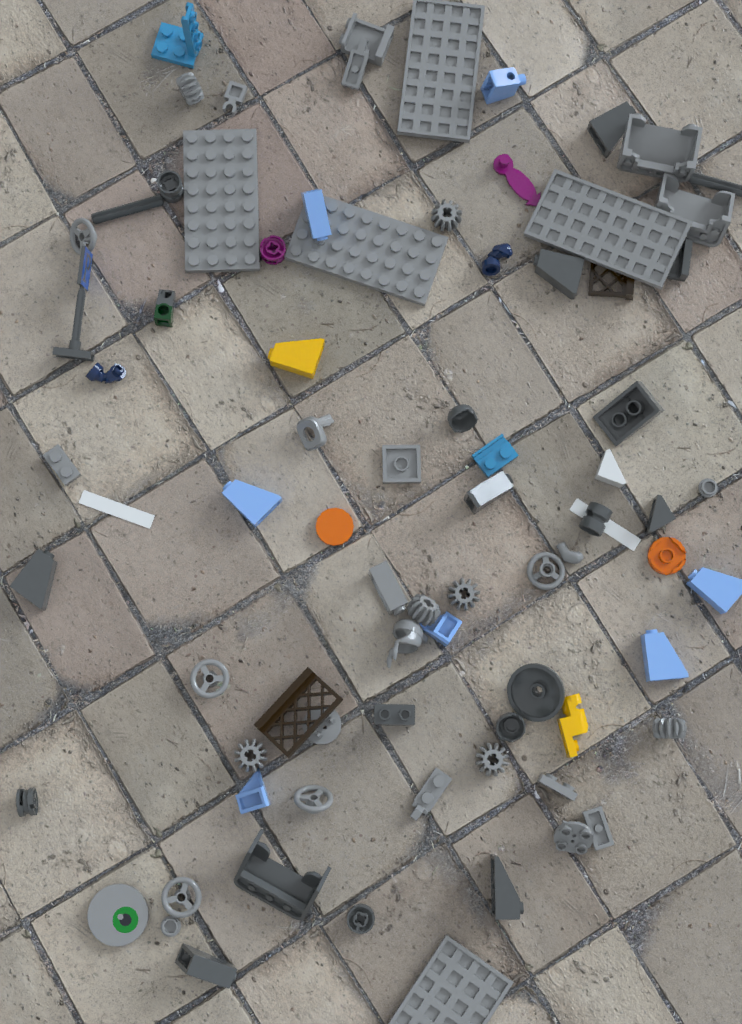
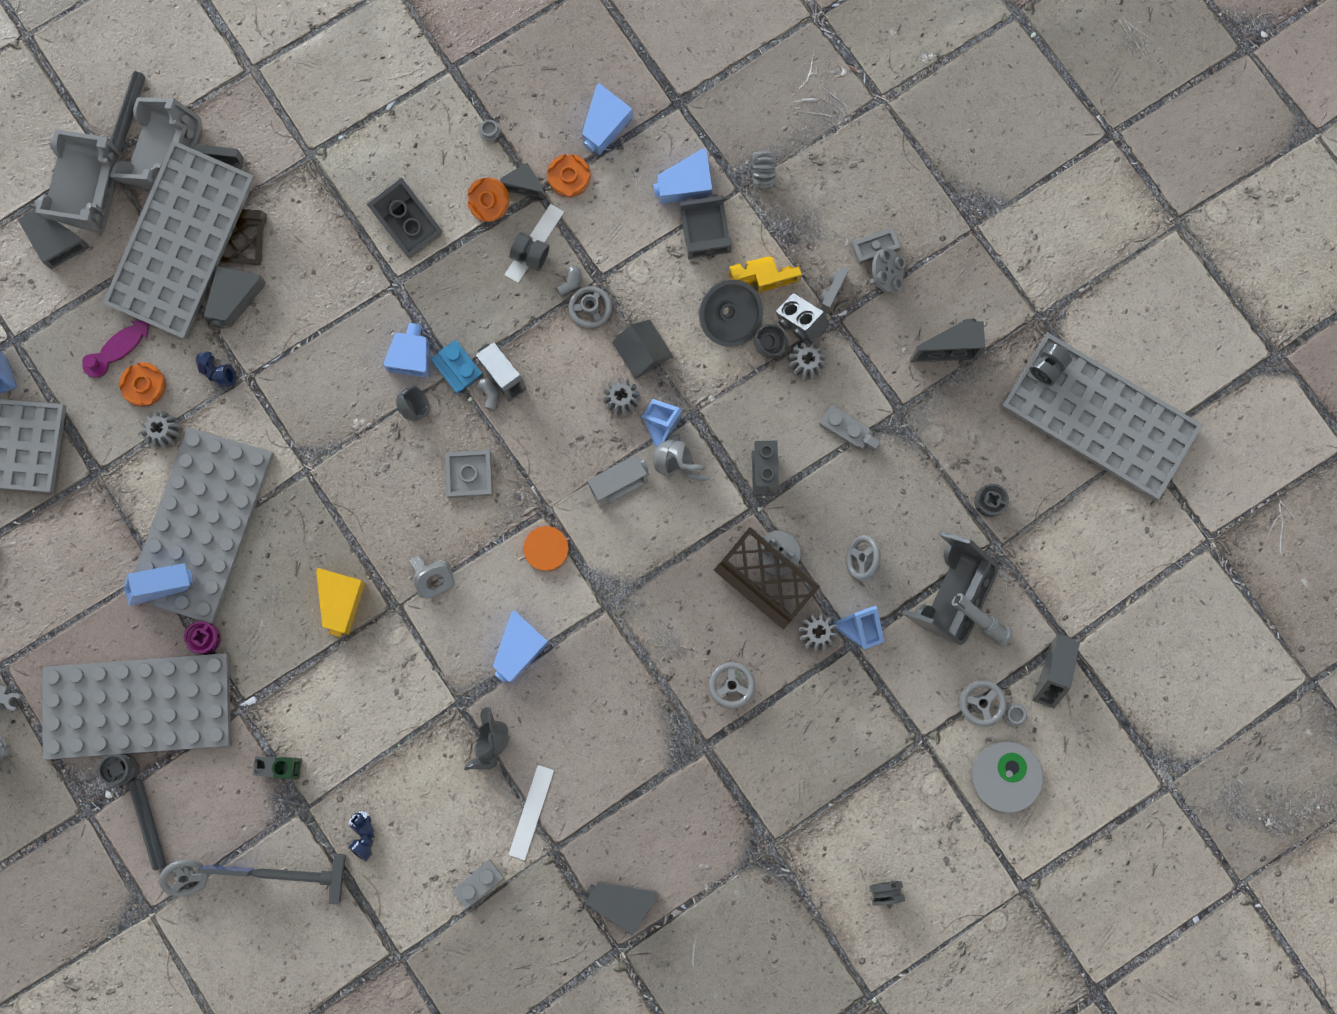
camera: 85 degrees left, 0 degrees up
light grey gear [407,594,441,626] -> none
white slope [594,449,626,488] -> none
none -> orange tile [119,362,166,407]
none -> light blue torso [383,323,430,378]
none -> dark grey hair [464,707,510,770]
none -> orange tile [467,177,510,222]
none -> light grey arm [478,378,500,411]
none -> dark grey slope [612,320,673,379]
none -> dark grey panel [680,194,732,259]
none -> dark grey brick [775,293,830,343]
none -> light grey pin [952,593,1013,646]
none -> dark grey wheel [1029,343,1072,386]

